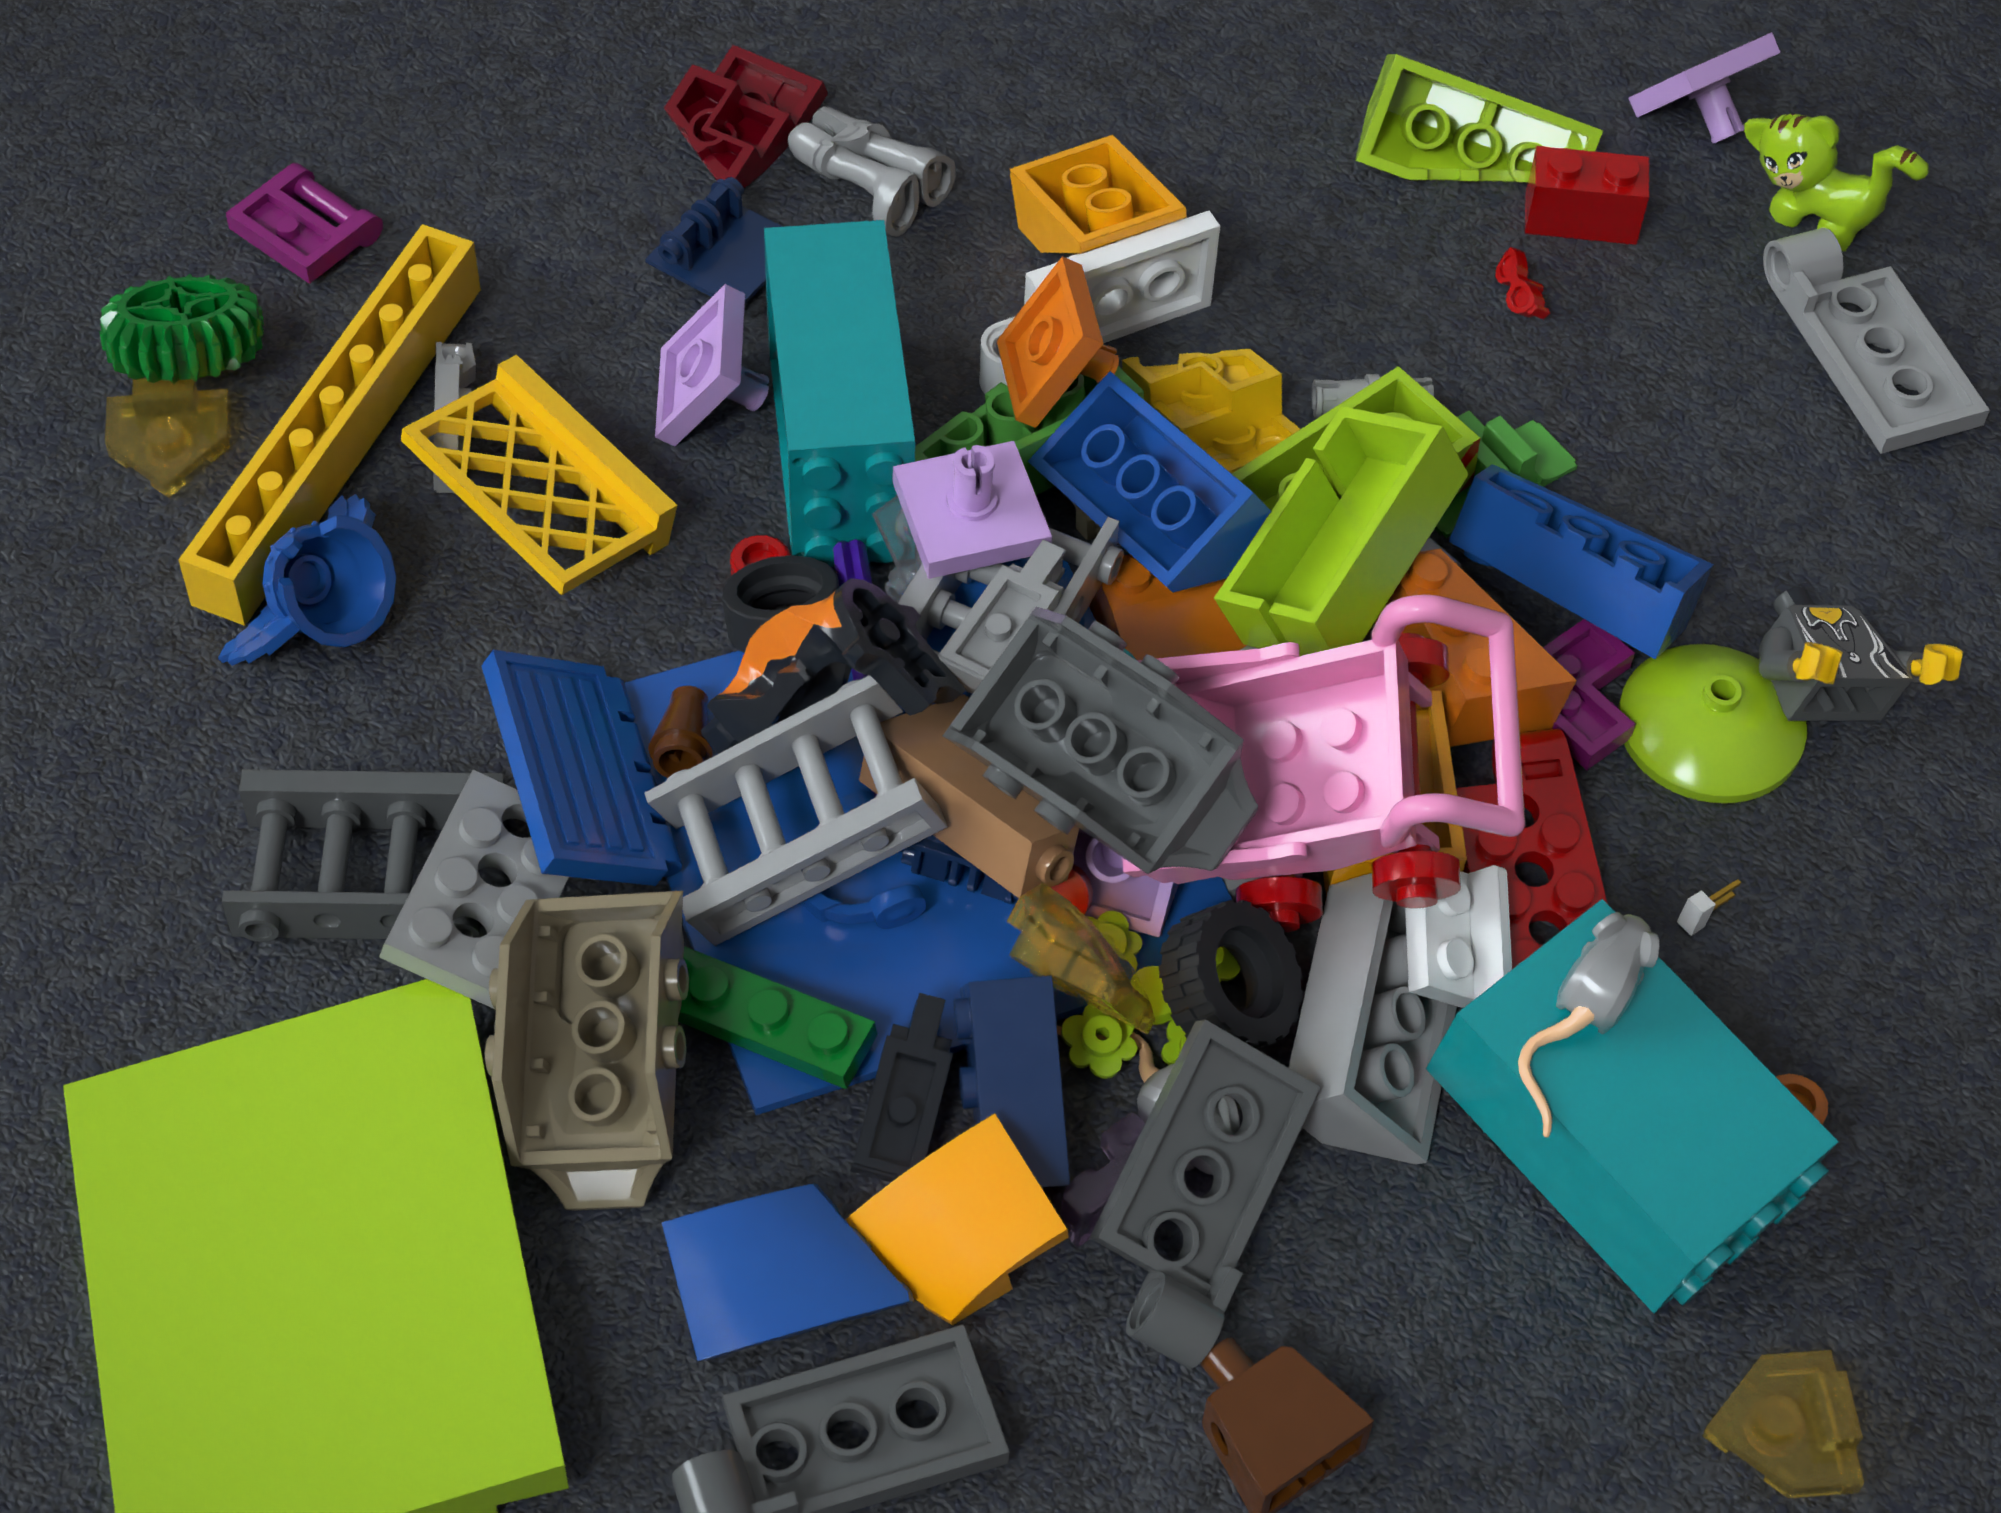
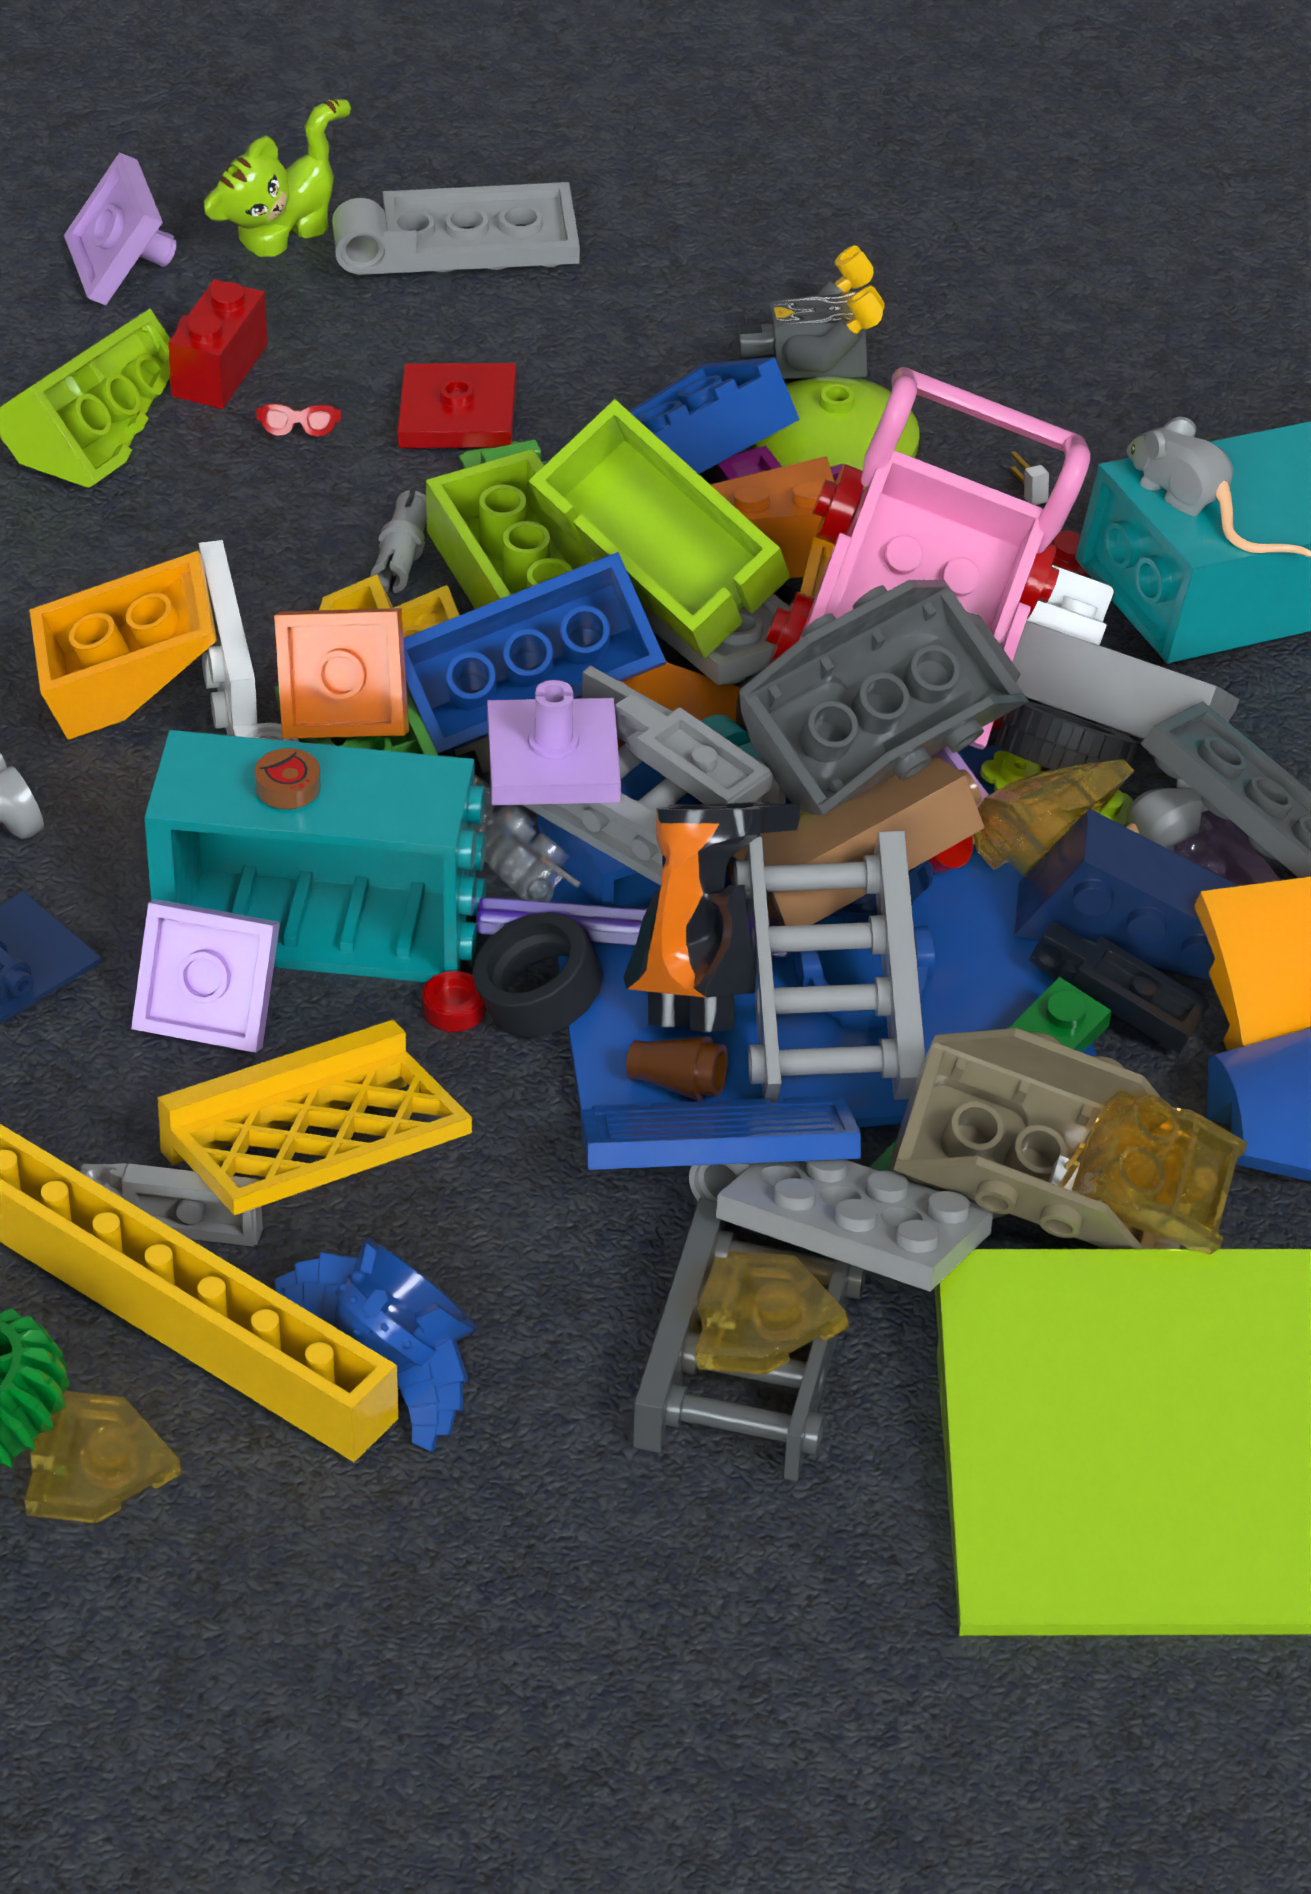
camera: 75 degrees left, 10 degrees down
none -> dark orange tile [254,748,321,809]
none -> red plate [398,363,517,448]
none -> clear yellow plate [695,1251,849,1375]
none -> piece [1049,1142,1085,1191]
none -> clear yellow slope [1072,1090,1247,1254]

